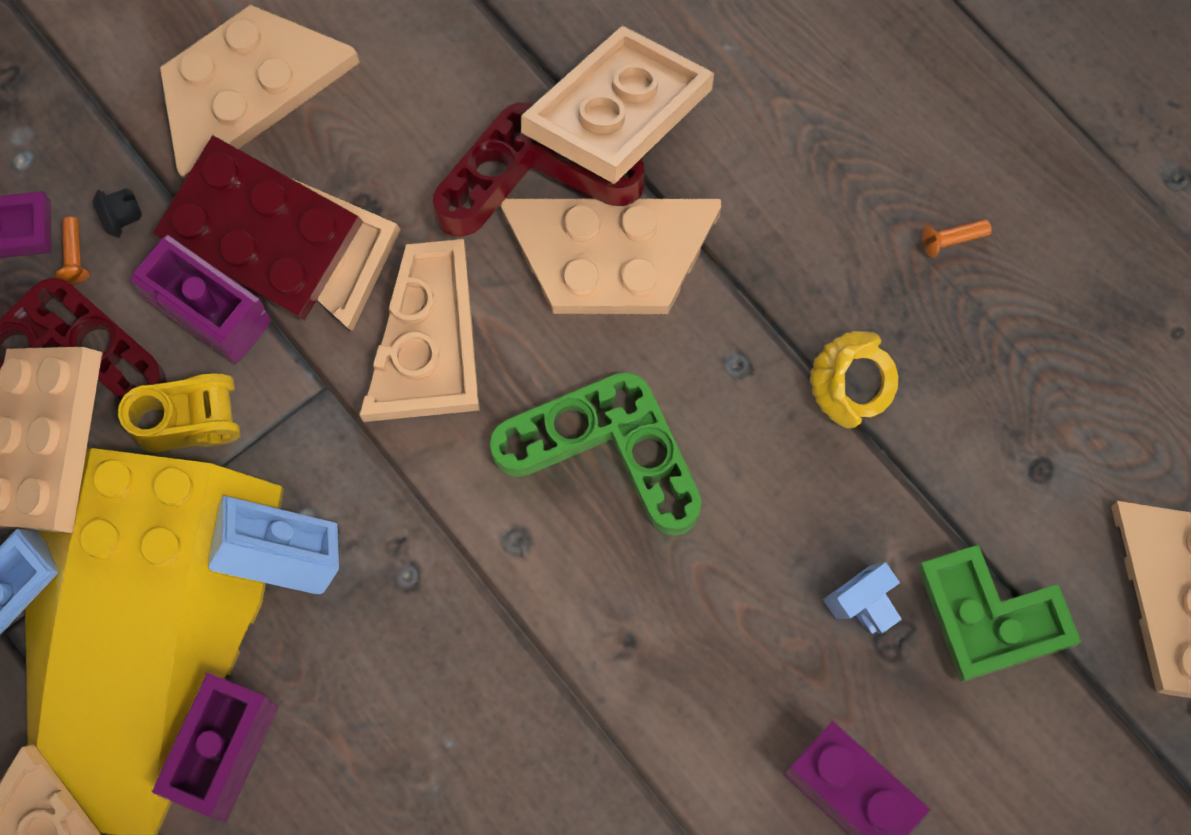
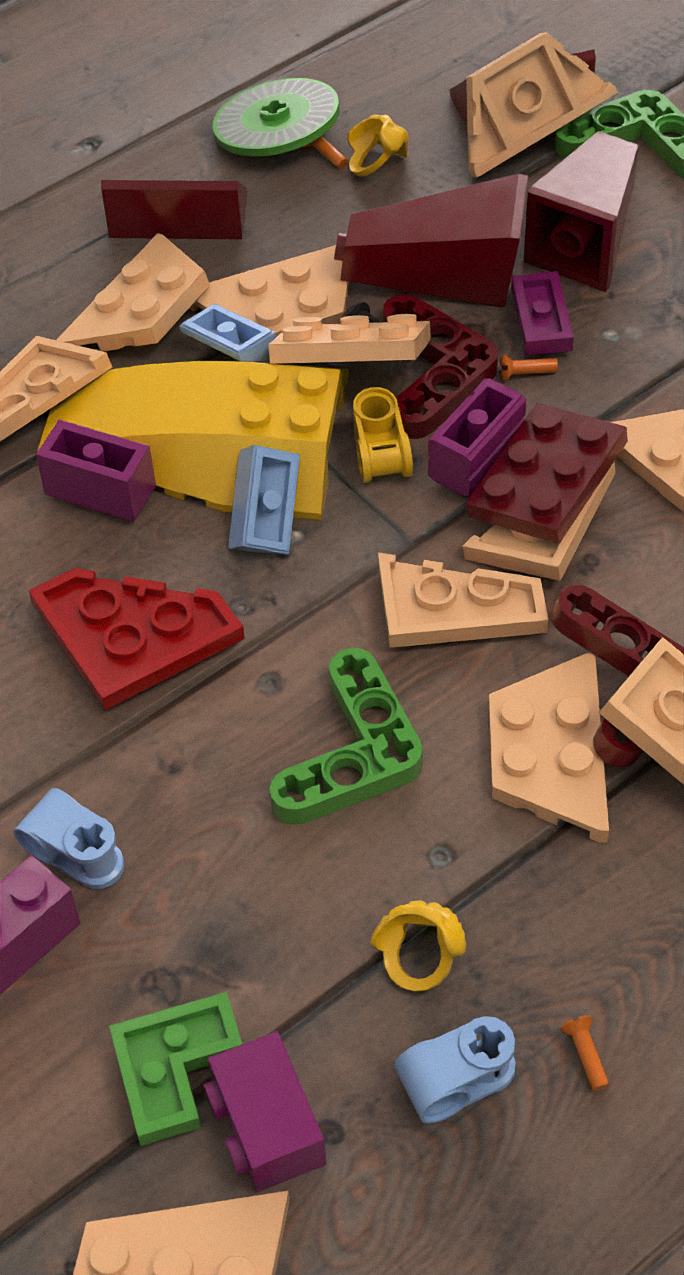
camera: 90 degrees right, 20 degrees down
black piece [92,188,142,238] -> none
light blue tile [822,562,901,634] -> none
none -> light blue piece [13,788,125,889]
none -> red plate [28,568,245,710]
none -> magenta brick [203,1031,327,1193]
none -> light blue piece [394,1016,516,1124]

